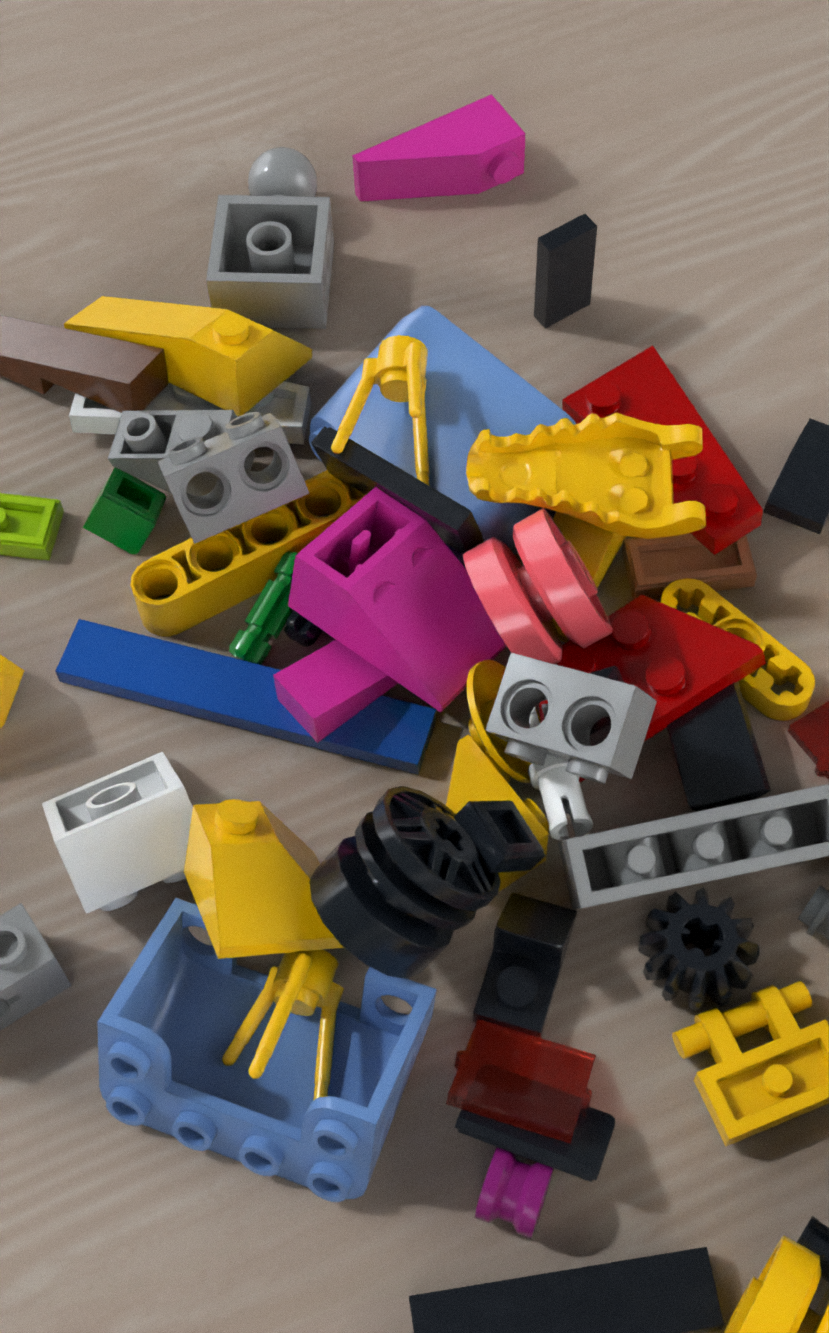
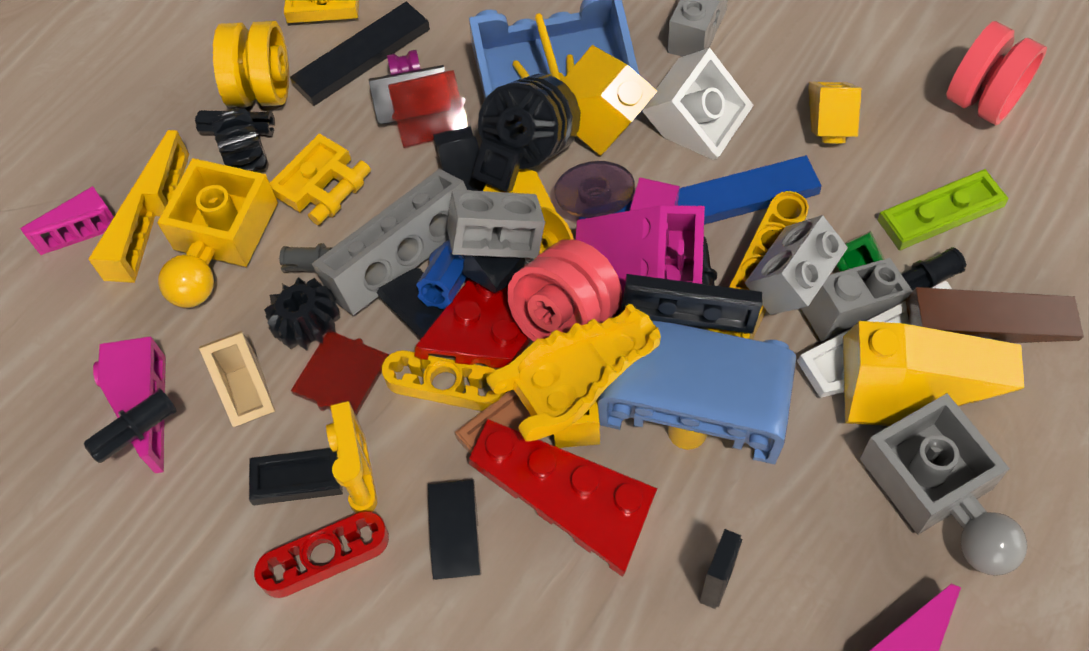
camera: 150 degrees right, 0 degrees up
green axle [229,551,298,665] -> none
yellow plant [331,335,430,486] -> none
black gear [638,887,760,1012] -> none
none -> blue piece [416,239,467,309]
none -> dish [554,161,635,218]
none -> black axle [900,247,967,303]

